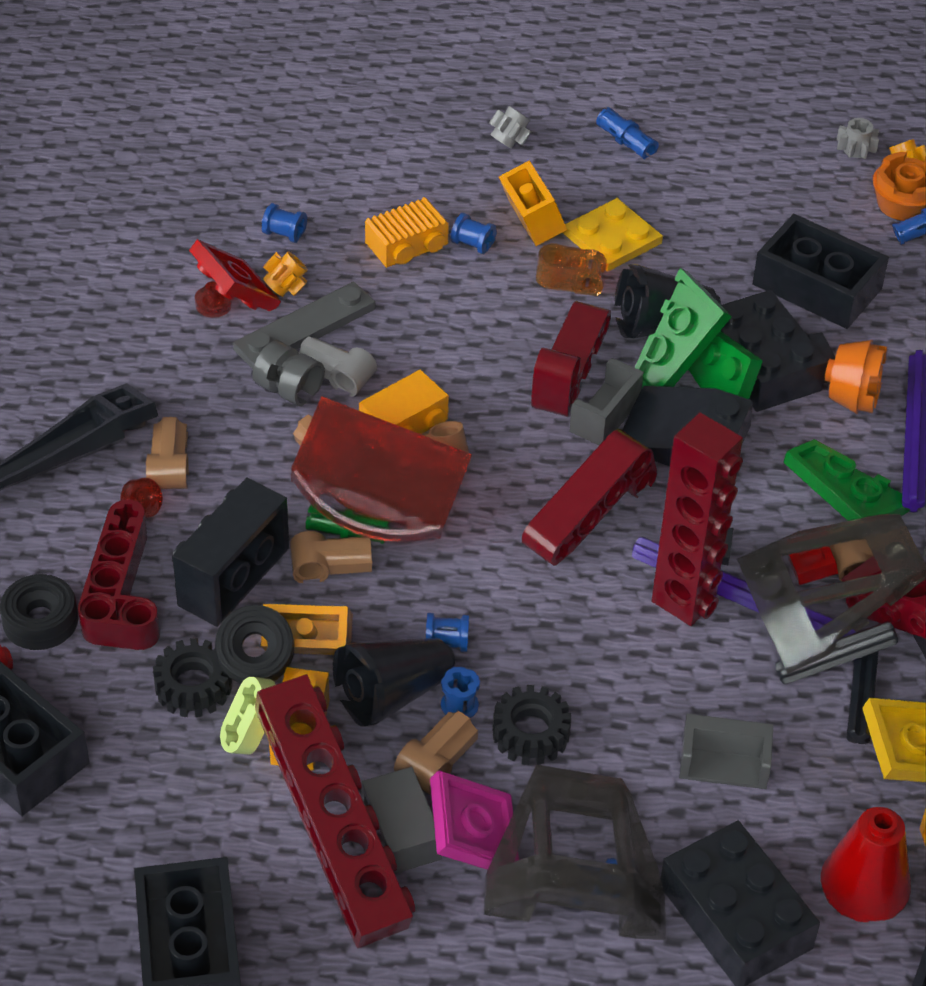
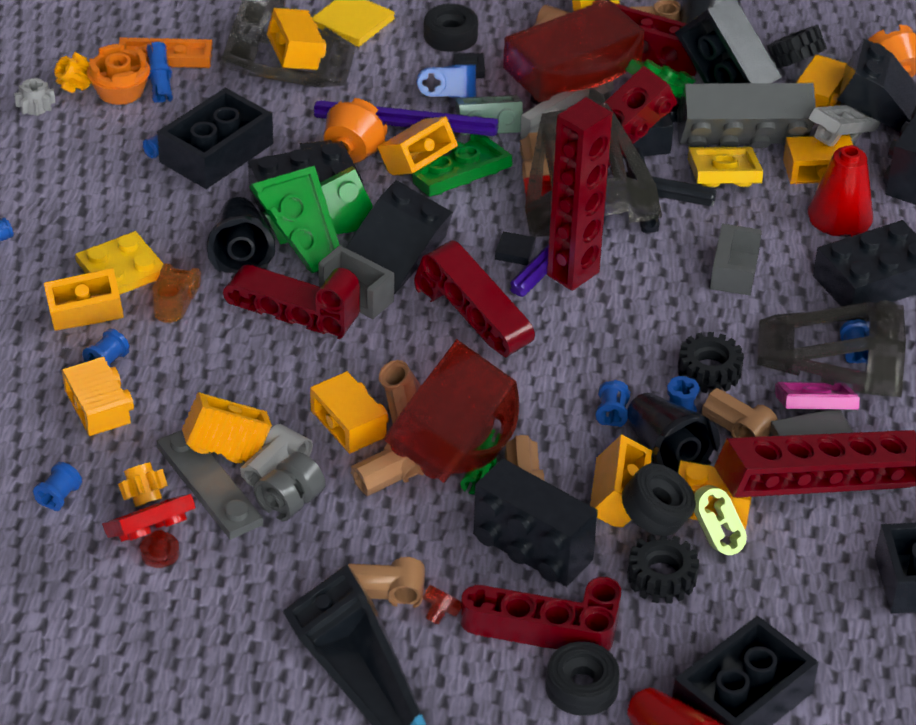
camera: 85 degrees left, 5 degrees down
none -> light orange brick [182,392,272,463]
none -> light orange brick [377,116,458,176]

